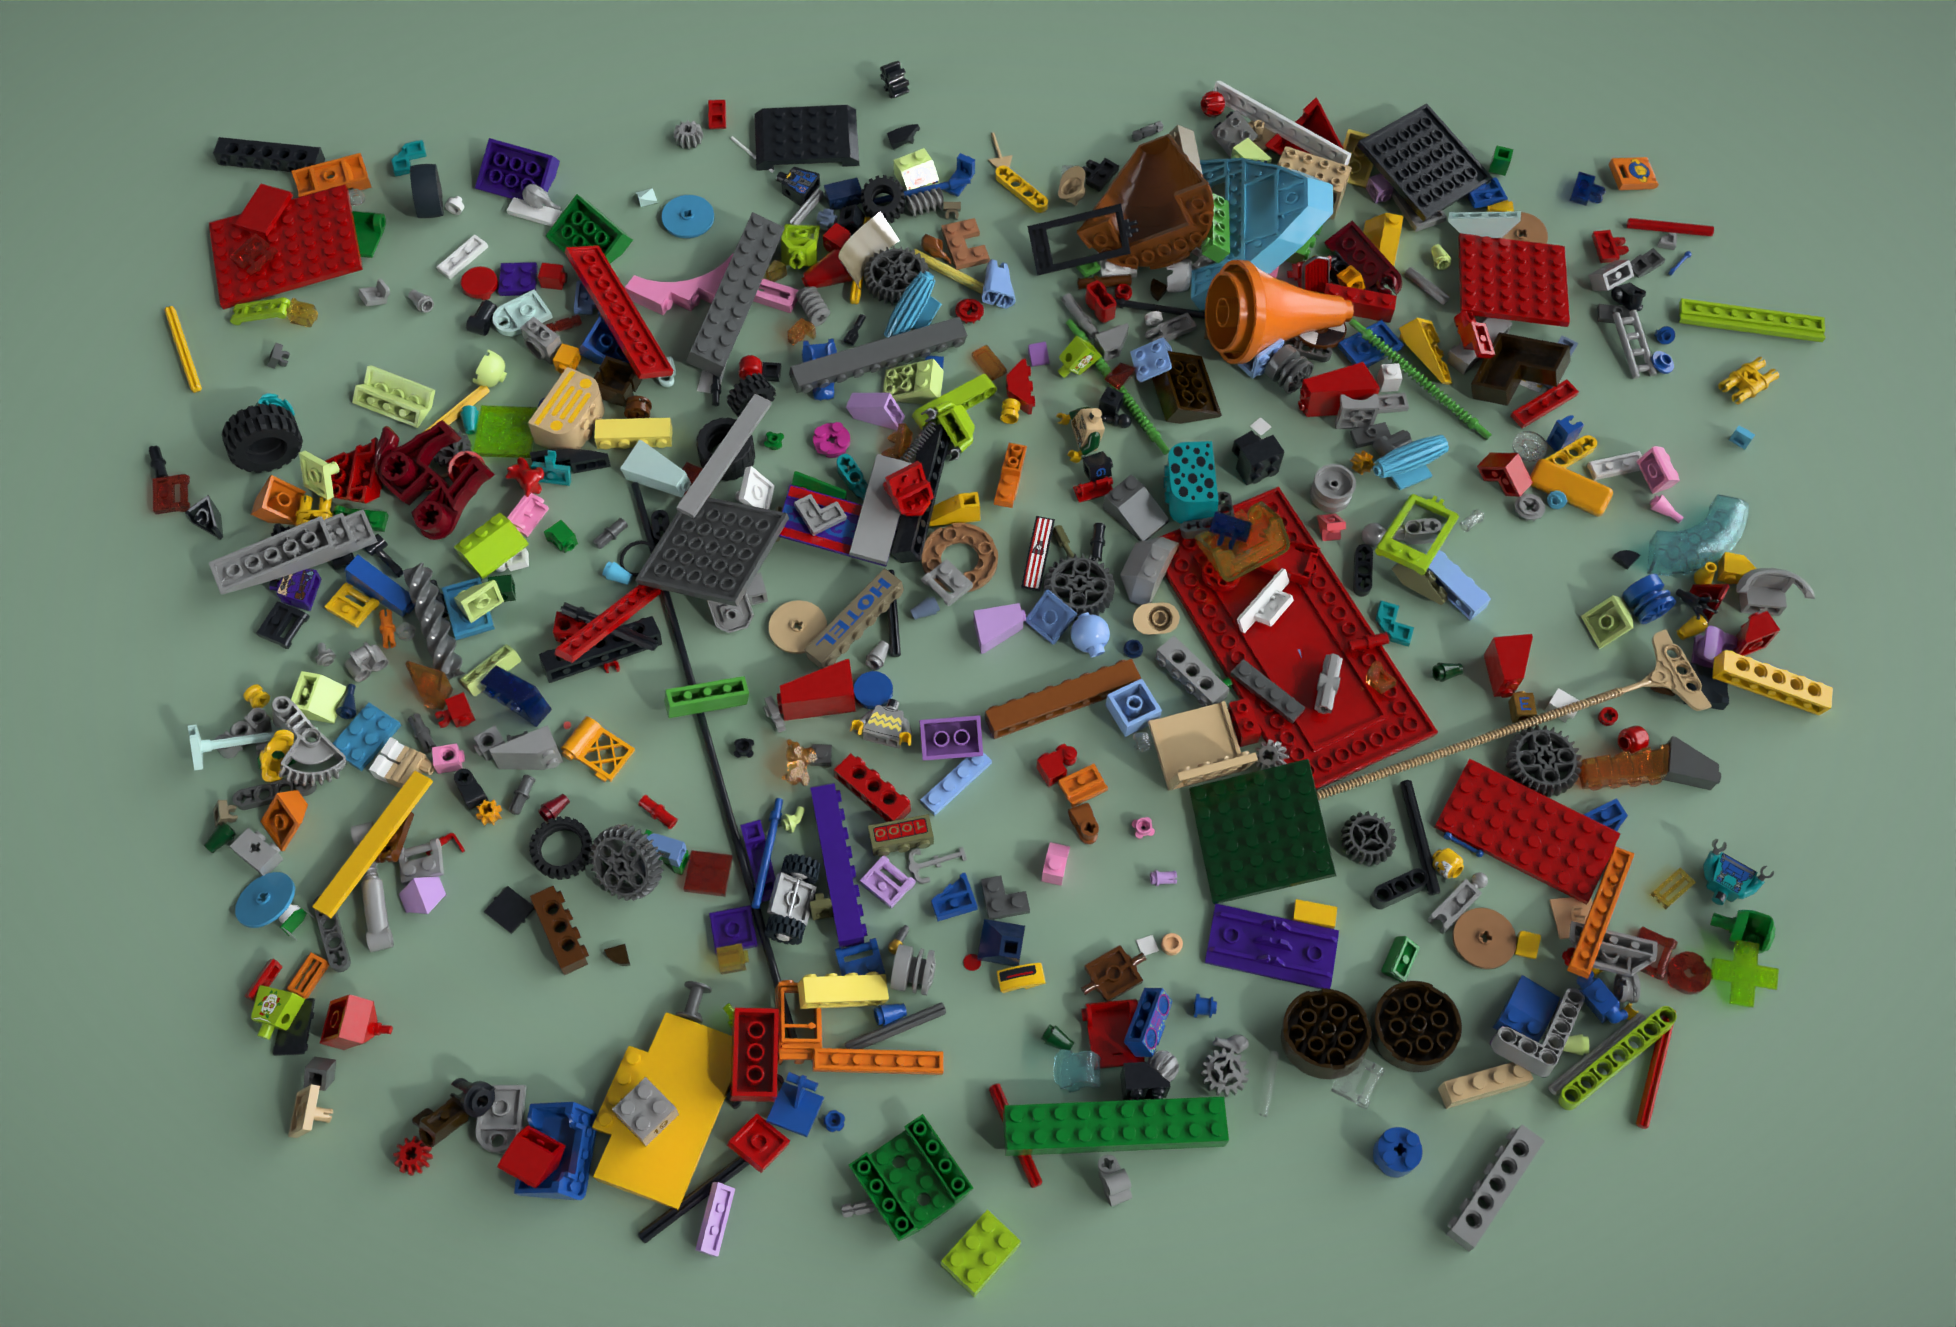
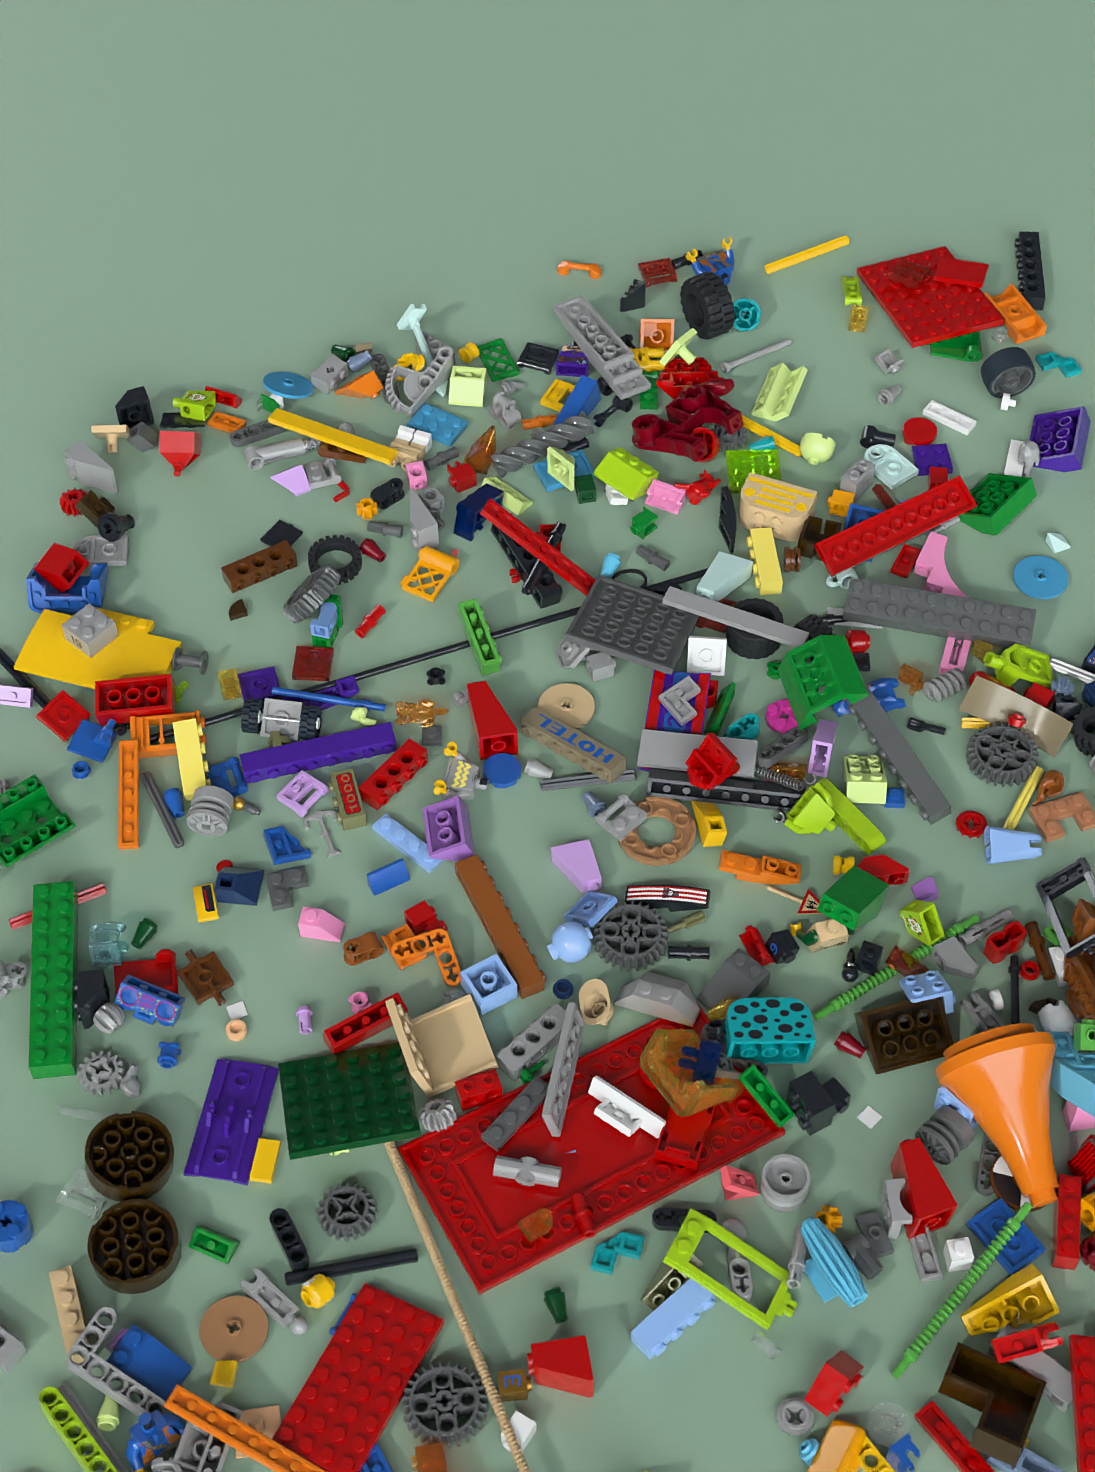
camera: 90 degrees right, 10 degrees down
dark grey tile [267,343,290,369] -> none
dark blue cone [336,684,356,719] -> none
teal plate [531,450,571,486] -> none
medium azure plate [884,270,942,338] -> none
clear orange tile [972,345,1007,381] -> none
none -> light grey slope [64,441,118,494]
none -> black slope [115,386,154,428]
none -> red brick [323,992,408,1054]
none -> sand blue cone [347,350,372,373]
none -> blue slope [367,858,410,895]
none -> orange beam [391,929,461,987]
none -> green window [477,338,520,382]
none -> light grey tile [542,1002,585,1137]
none -> orange bar [557,260,602,279]
none -> torso [686,237,734,285]
none -> clear yellow cone [706,997,736,1021]
none -> black plate [706,1020,727,1039]
none -> light grey bar [720,339,792,373]
none -> green slope [737,1064,795,1128]
none -> dark grey beam [757,727,808,767]
none -> piece [767,886,823,915]
none -> green slope [778,635,869,730]
none -> light grey pin [786,1225,807,1289]
none -> green slope [817,866,889,930]
none -> dark red cone [834,1031,867,1059]
none -> red plate [890,544,921,579]
none -> red plate [1007,712,1027,727]

